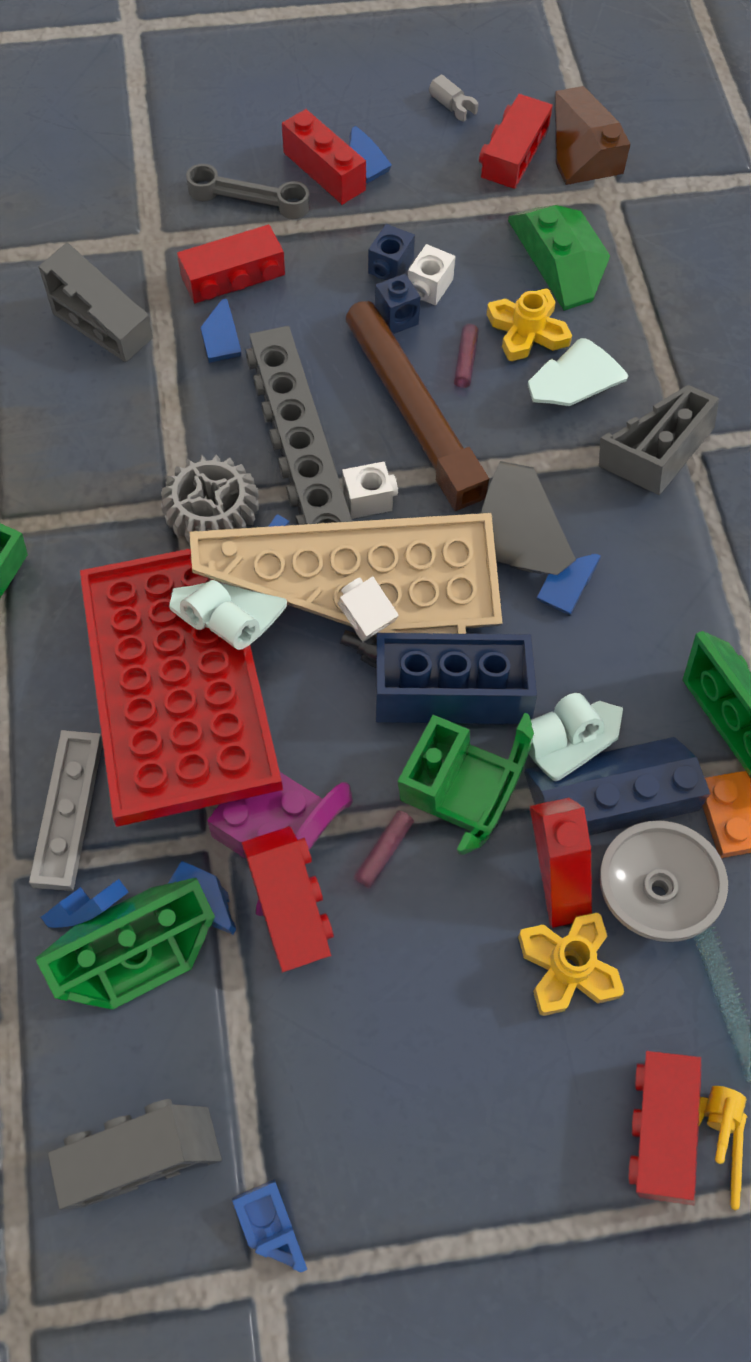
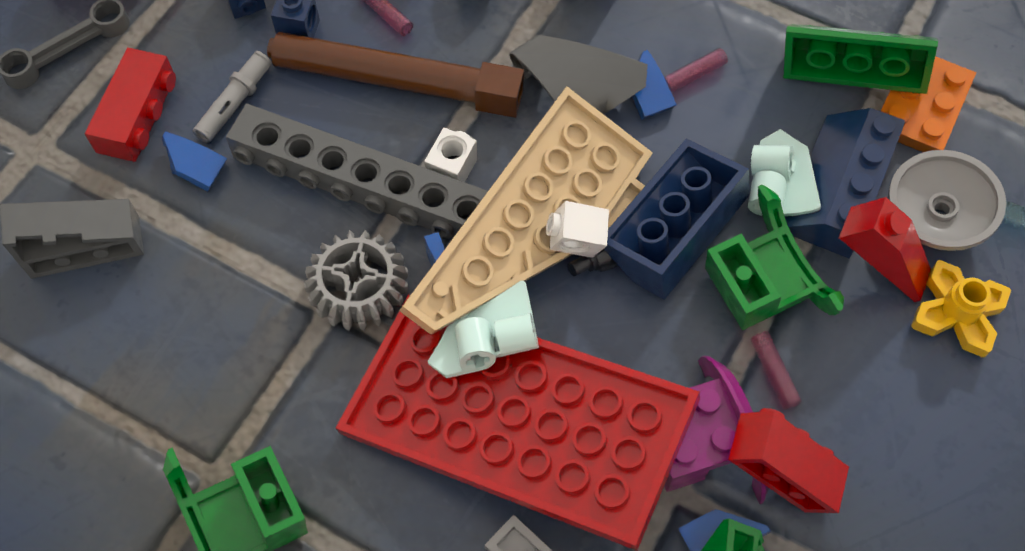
camera: 50 degrees left, 0 degrees up
none -> light grey pin [192,51,272,143]
none -> clear pink piece [664,48,728,93]

